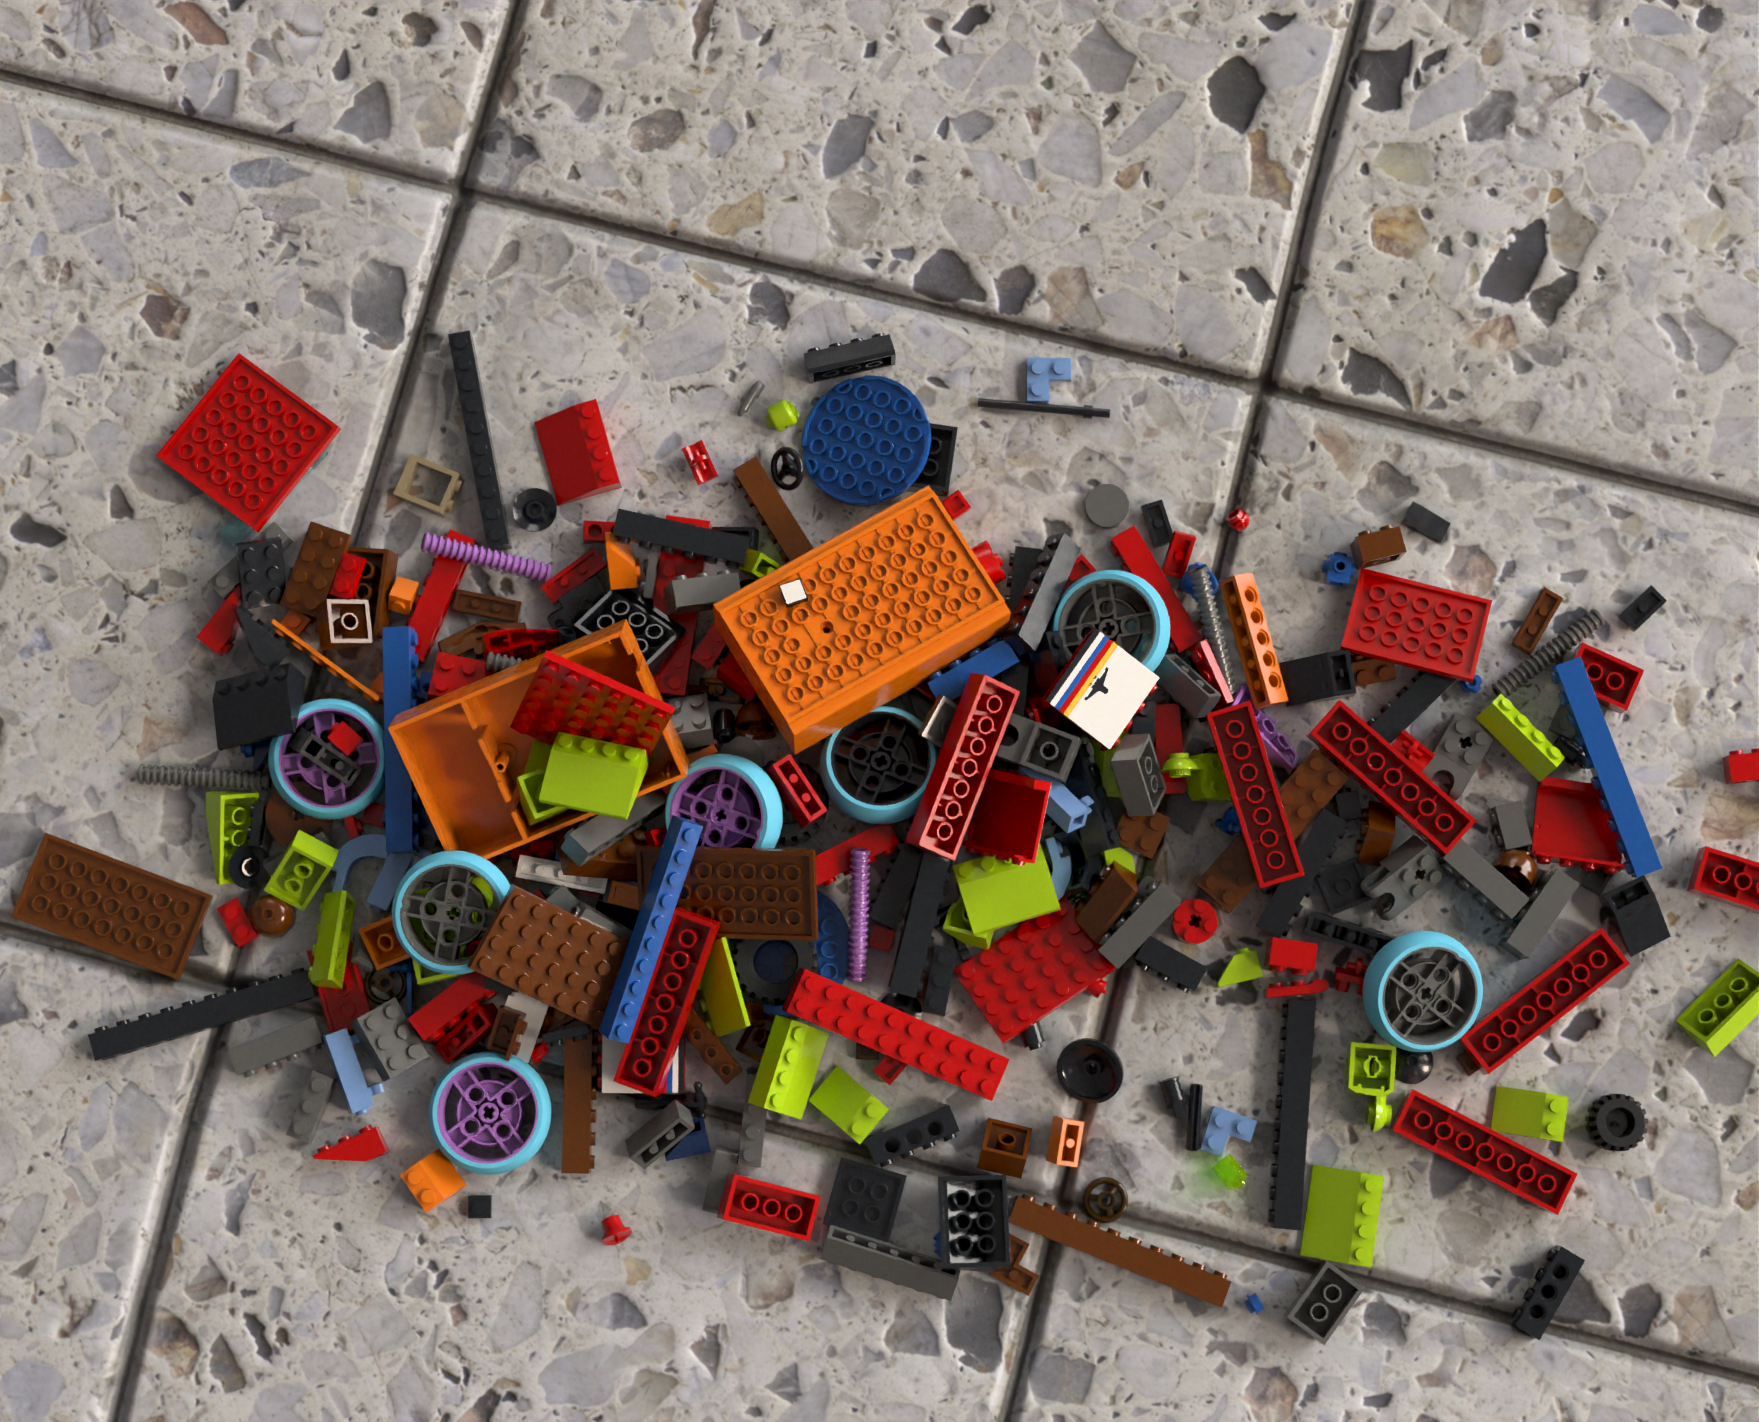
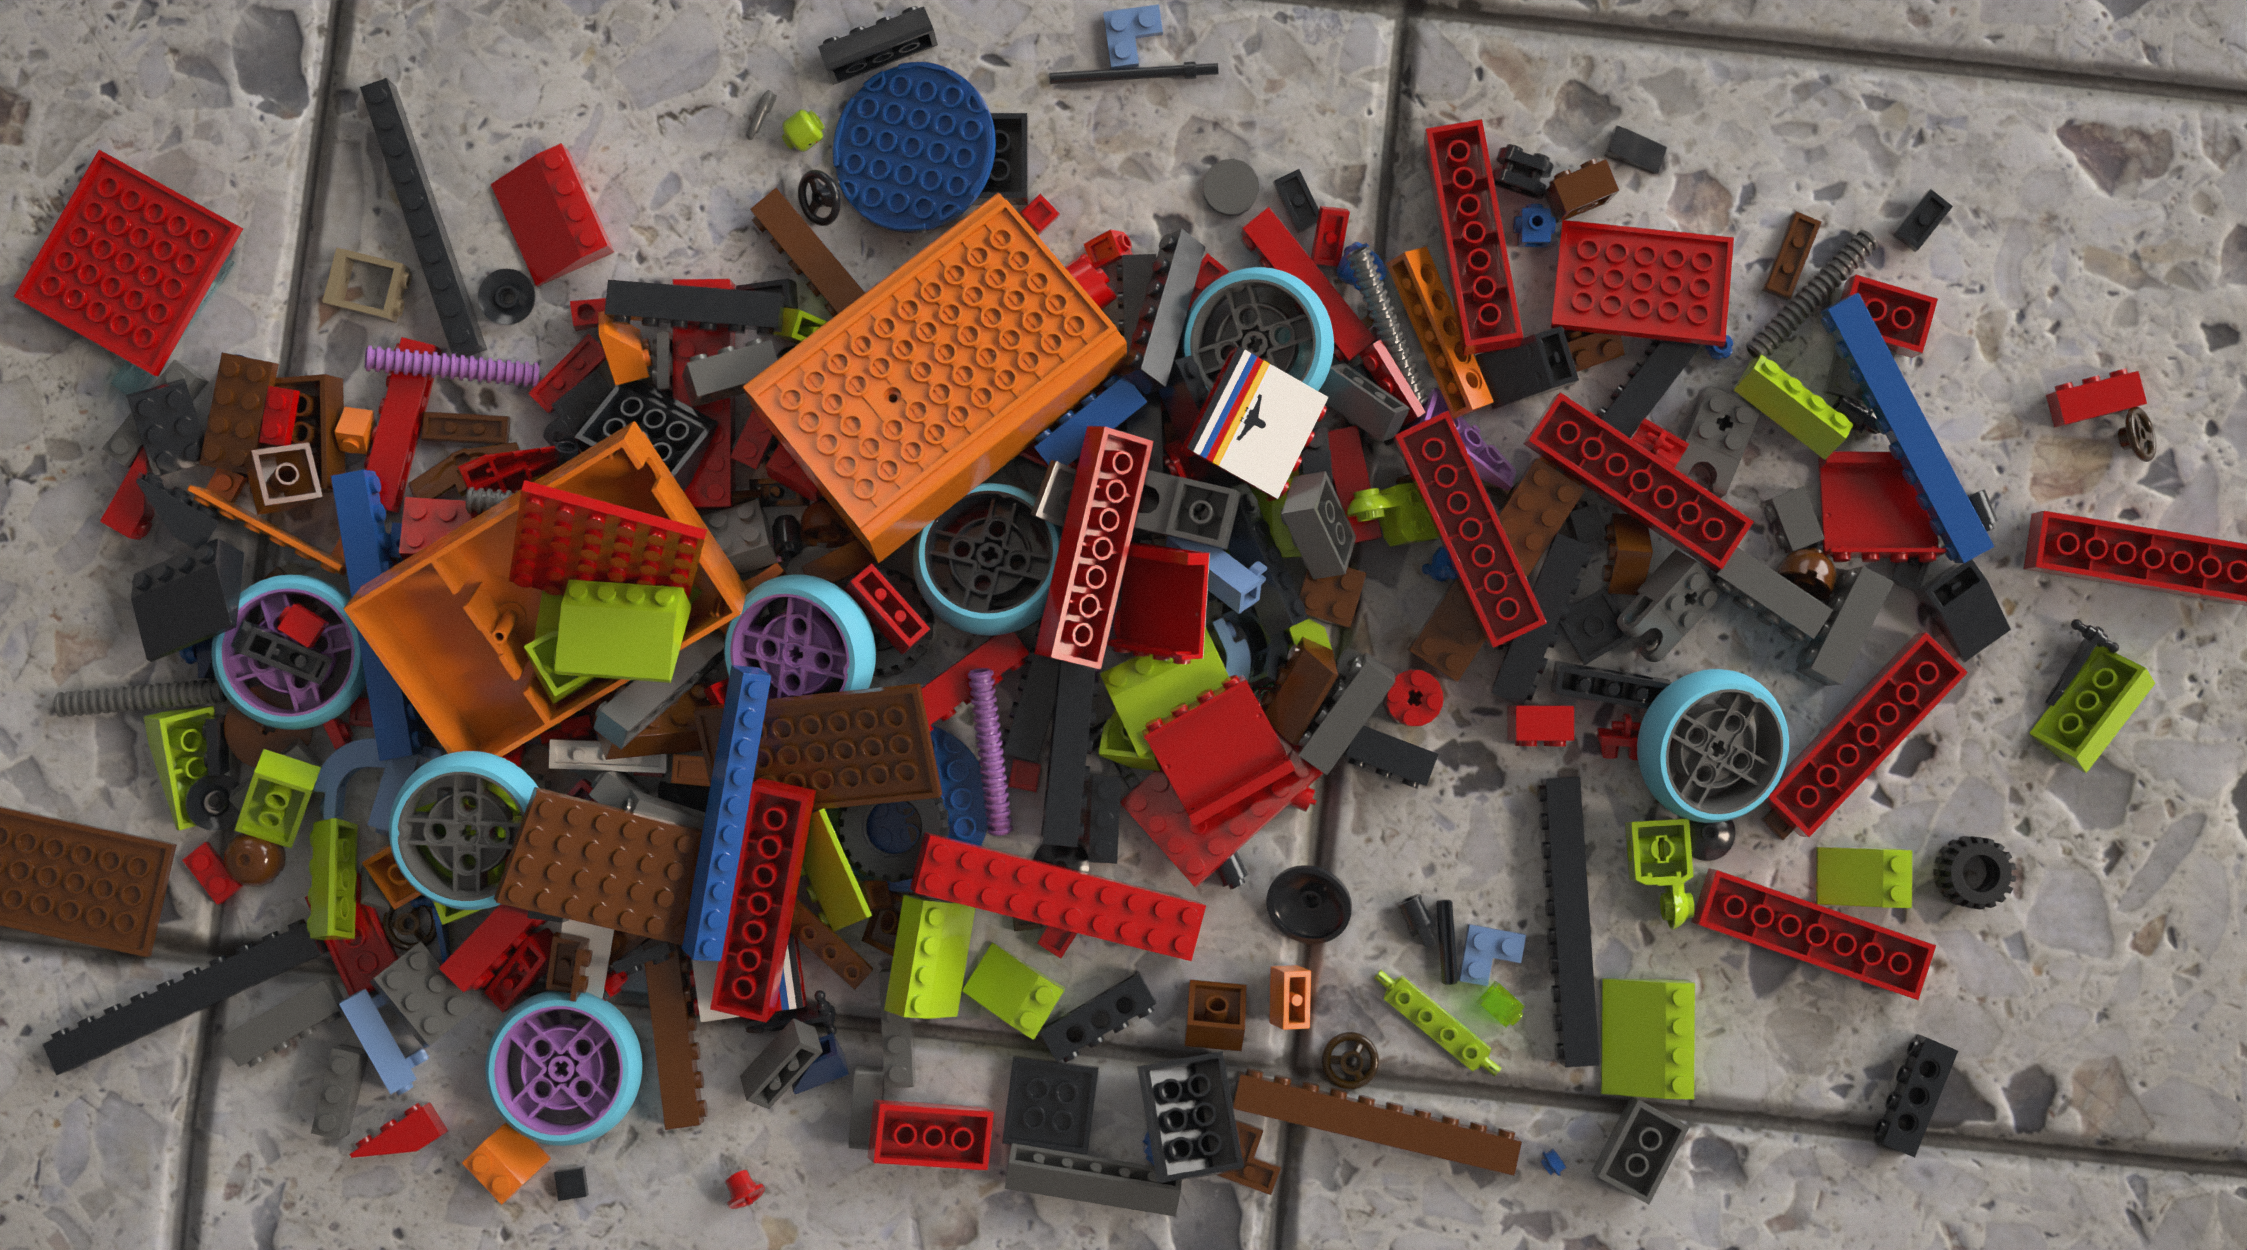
camera: 10 degrees left, 5 degrees up
red hips [682,440,718,486] -> none
white tile [779,578,808,608] -> none
lime slope [1216,947,1263,988] -> none
red plate [1226,508,1250,531] -> none
red hinge [1263,979,1329,999] -> none
none -> reddish brown tile [802,539,891,584]
none -> red bracket [1084,229,1133,270]
none -> red panel [1142,675,1296,826]
none -> lime plate [1373,969,1502,1077]
none -> red brick [1423,119,1523,356]
none -> black brick [1492,144,1554,199]
none -> black brick [1967,489,1998,532]
none -> black piece [2045,619,2119,706]

